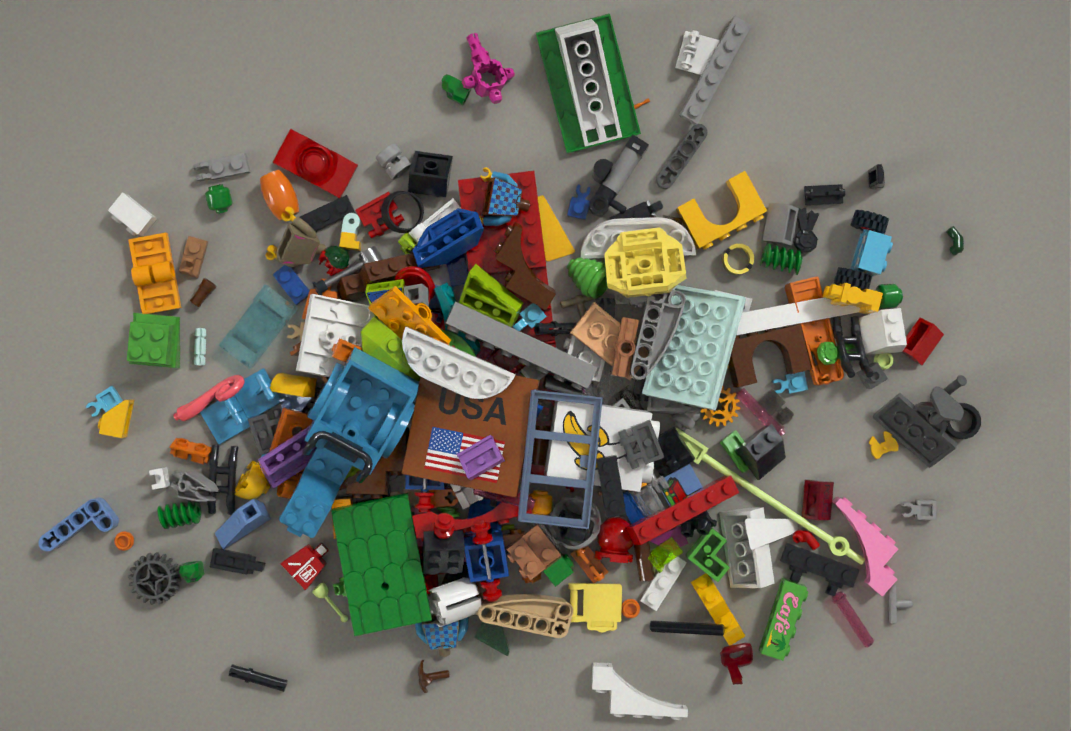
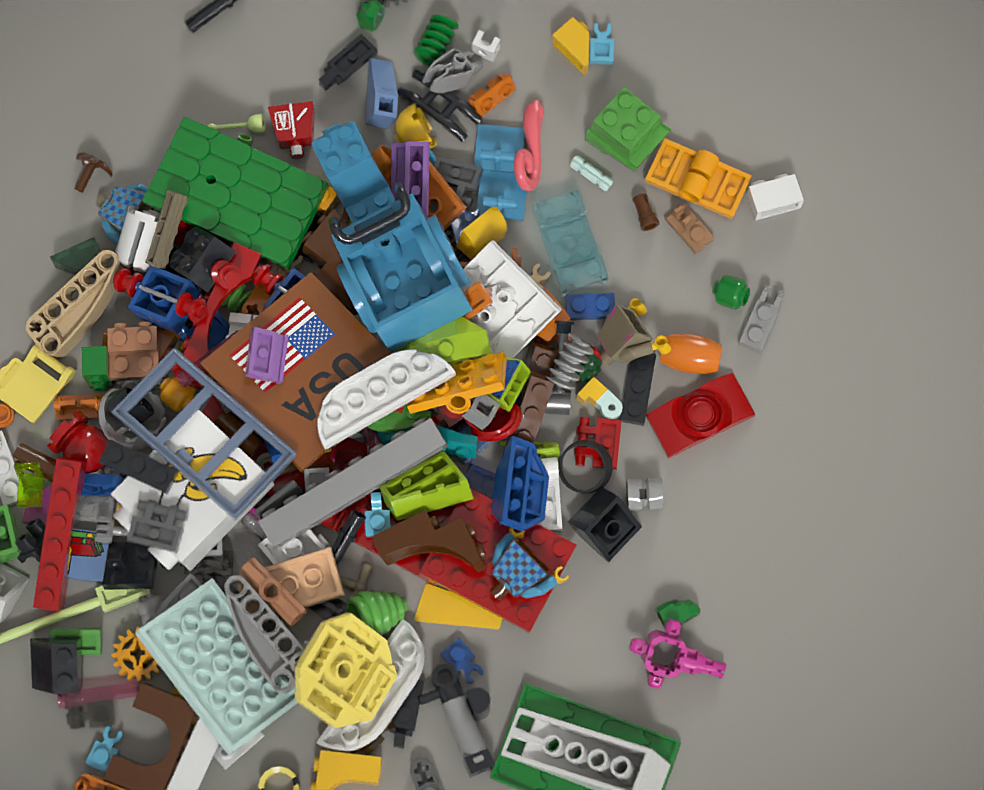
camera: 125 degrees right, 15 degrees down
none -> dark tan piece [145,190,187,269]
none -> light grey piece [546,333,594,390]

